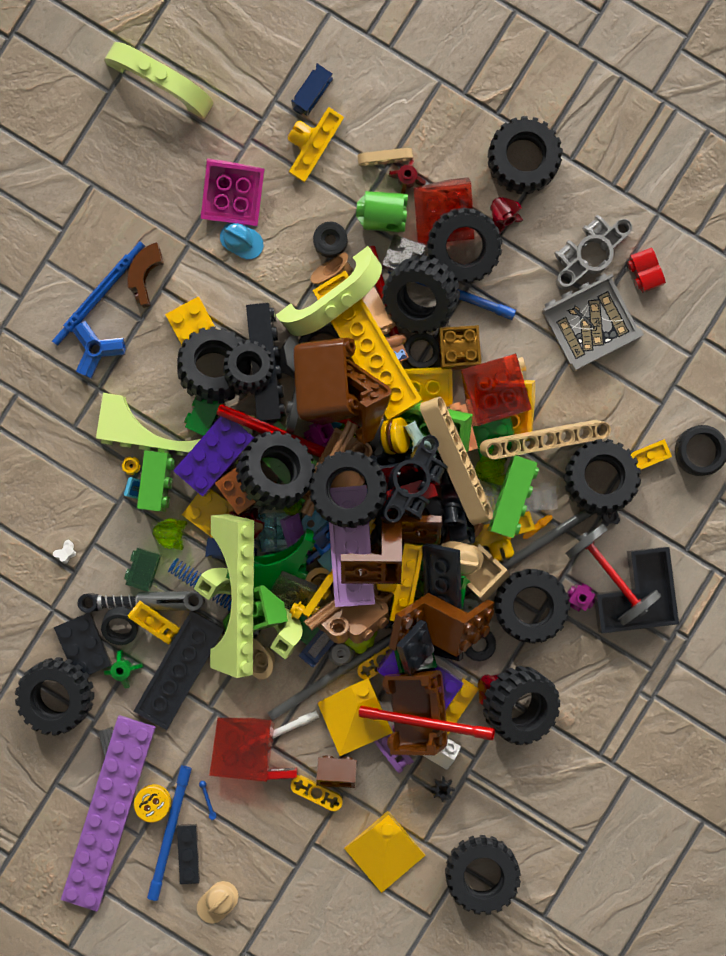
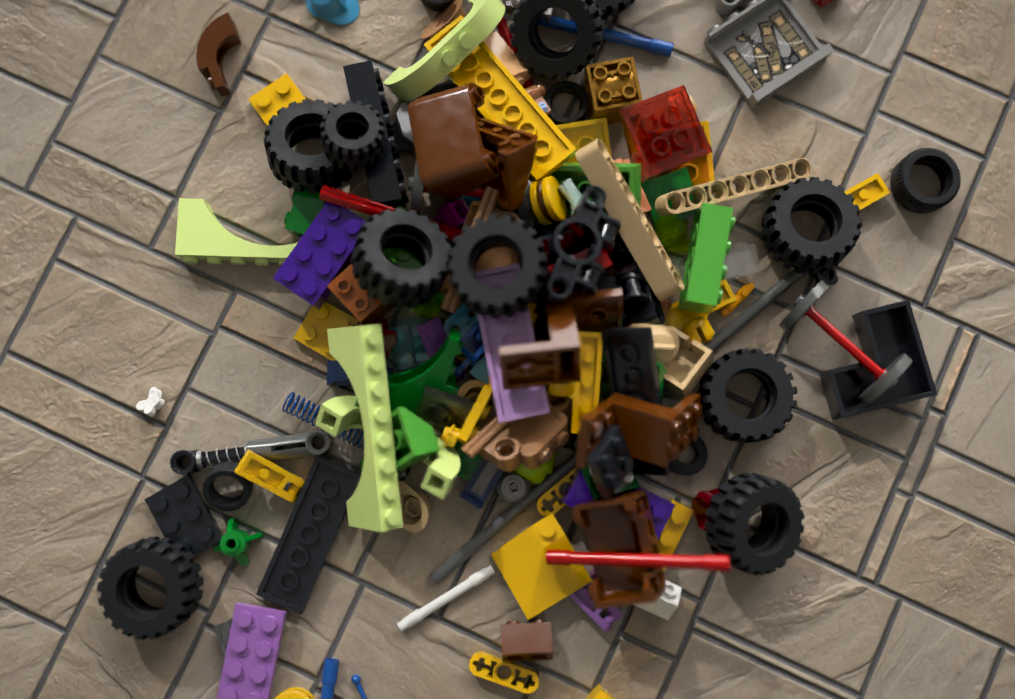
camera: 15 degrees left, 5 degrees down
blue axle [52,241,145,346] -> none
blue piece [72,321,126,379] -> none
yellow plate [122,457,141,475] -> none
slope [124,477,140,499] -> none
clear green brick [124,547,162,592] -> none
bright green brick [137,450,175,512] -> none
clear neon green brick [152,518,187,550] -> none
clear red slope [209,718,275,782] -> none
red tile [258,767,298,780] -> none
black gear [431,776,455,802] -> none
magenta brick [567,583,596,612] -> none

